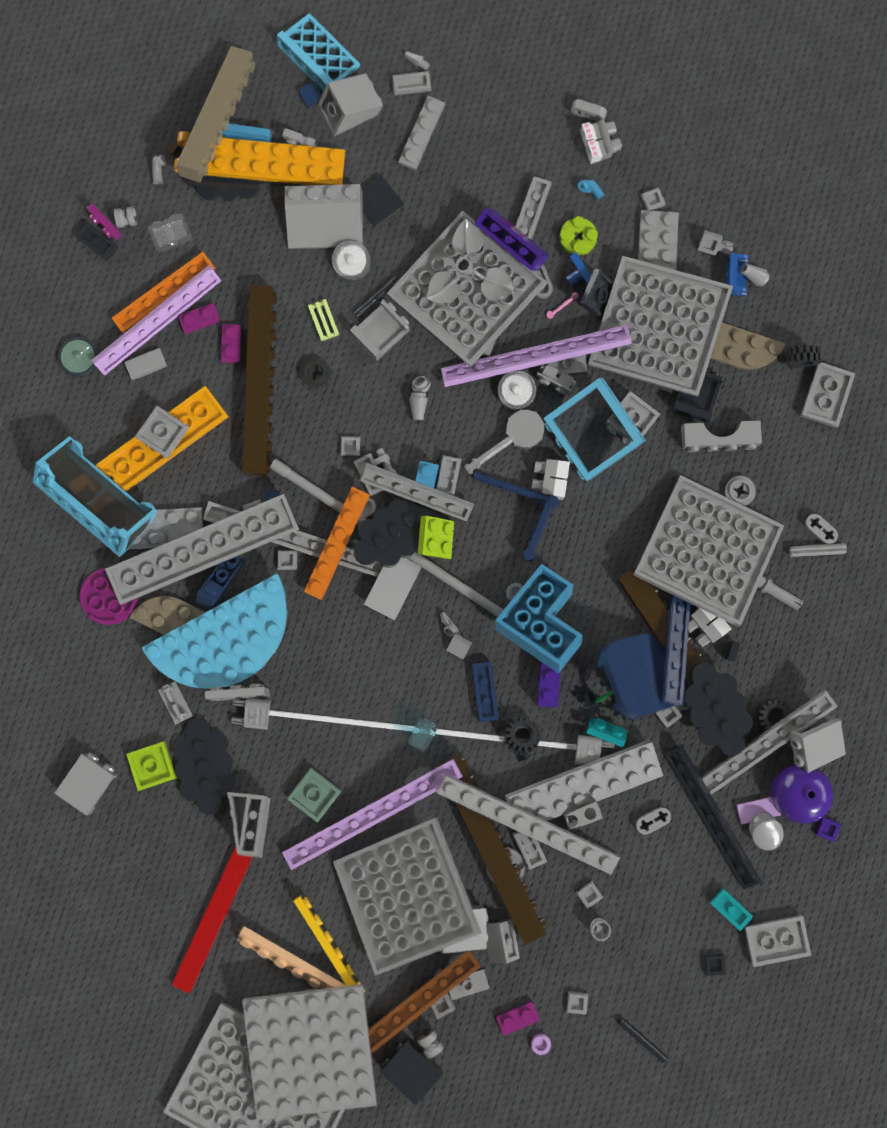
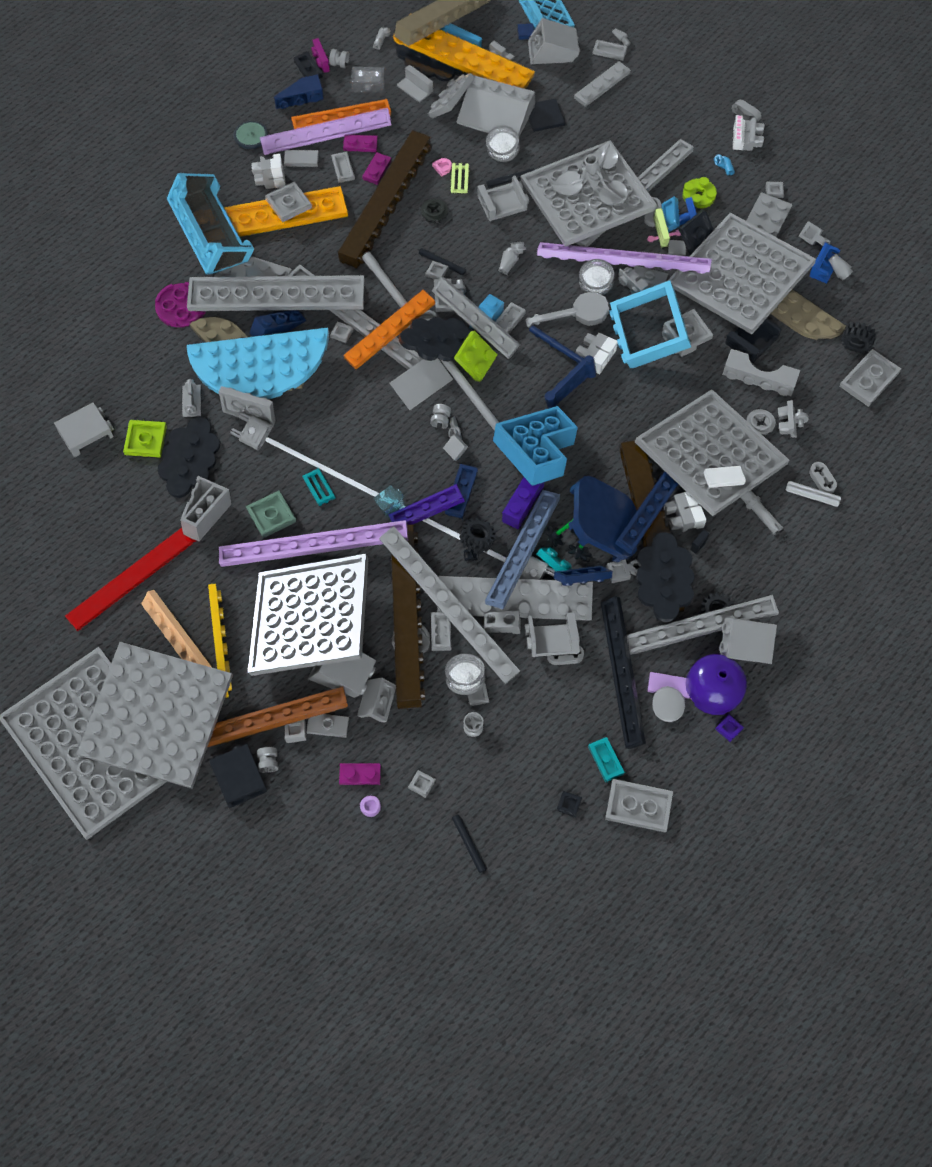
camera: 25 degrees right, 20 degrees down
dark purple brick [475,208,549,271] -> none
none -> hips [252,154,285,189]
none -> dark blue slope [274,75,323,109]
none -> teal tile [302,468,335,506]
none -> light grey tile [331,152,355,183]
none -> dark purple tile [389,484,465,525]
none -> light grey panel [397,65,433,102]
none -> black bar [419,248,466,275]
none -> light grey plate [428,73,475,118]
none -> light grey wheel [430,404,451,429]
none -> bright pink tile [432,158,452,176]
none -> clear piece [445,654,485,695]
none -> sand blue tile [485,490,560,610]
none -> light grey panel [525,612,580,657]
none -> dark blue plate [554,566,613,586]
none -> yellowish green tile [653,208,670,248]
none -> dark azure tile [661,196,680,232]
none -> light grey tile [668,240,686,256]
none -> white tile [704,466,746,488]
none -> light grey hips [778,400,809,438]

